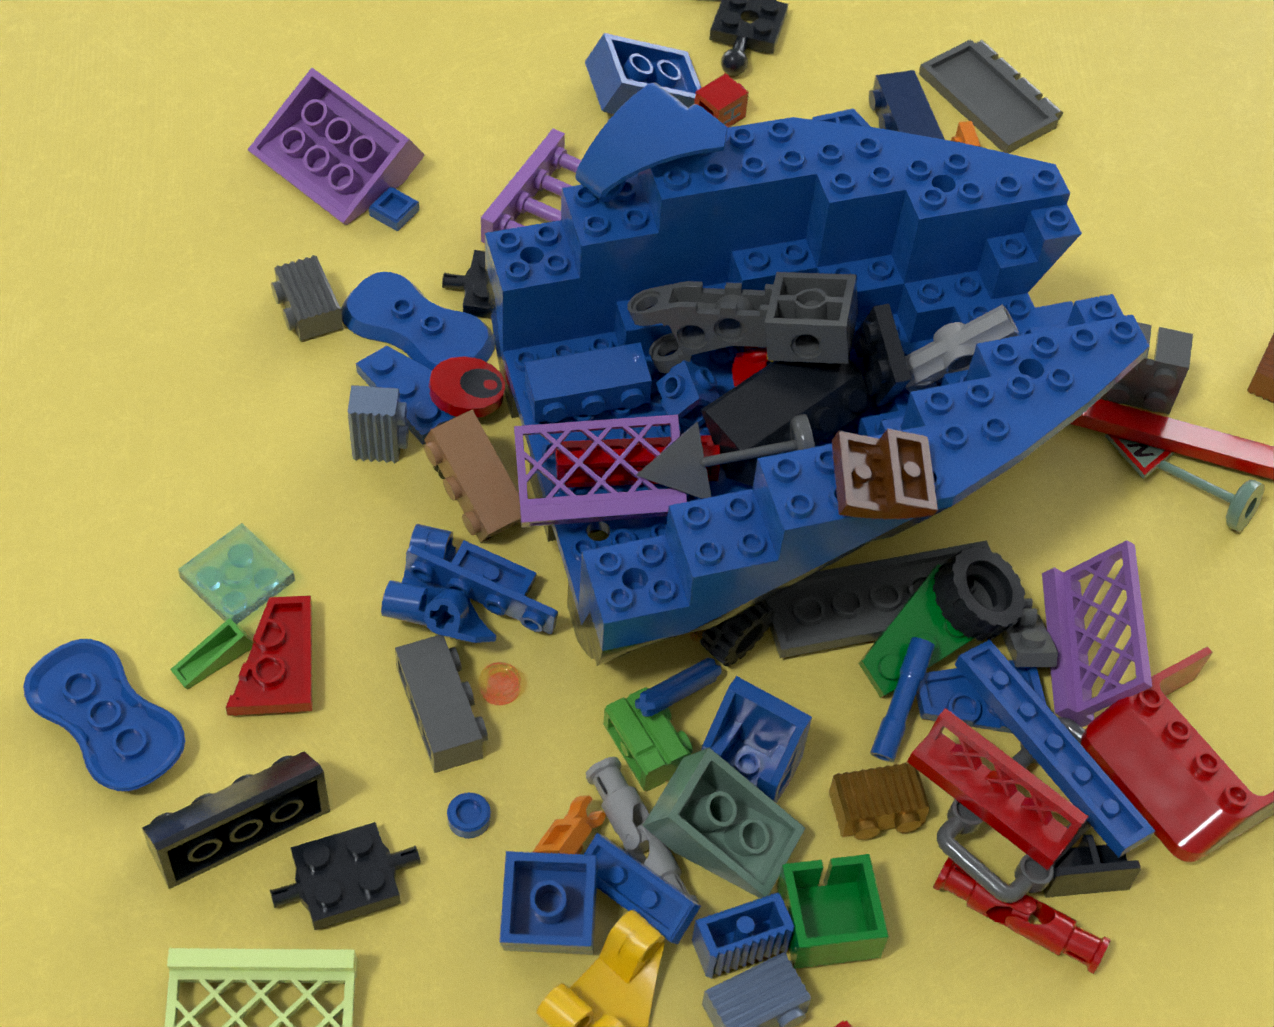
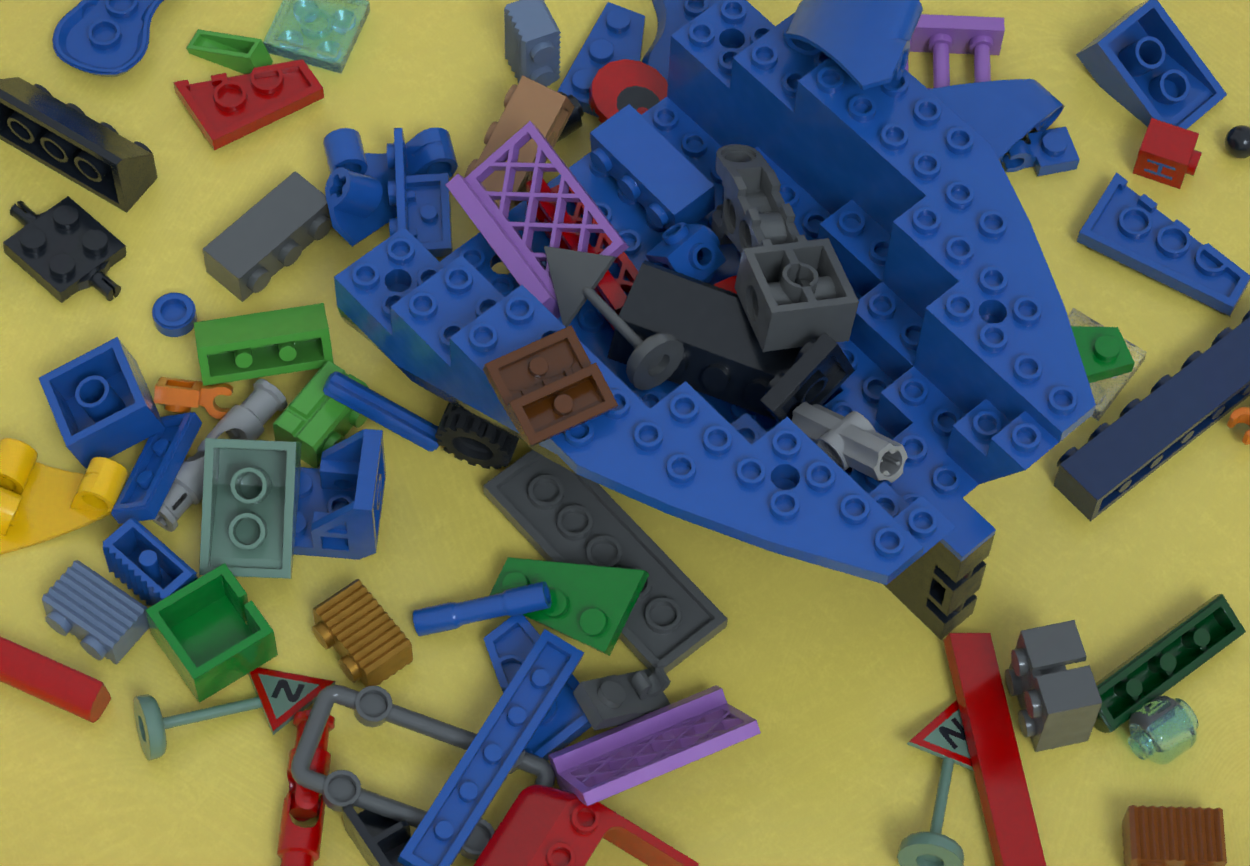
camera: 65 degrees right, 5 degrees up
clear yellow tile [479,662,521,705] -> none
red fence [907,708,1089,870] -> none
black tyre [933,546,1026,641] -> none
none -> sand green piece [133,668,335,761]
none -> bright green brick [194,303,334,386]
none -> dark green brick [1094,594,1246,733]
none -> clear light blue head [1128,696,1199,765]

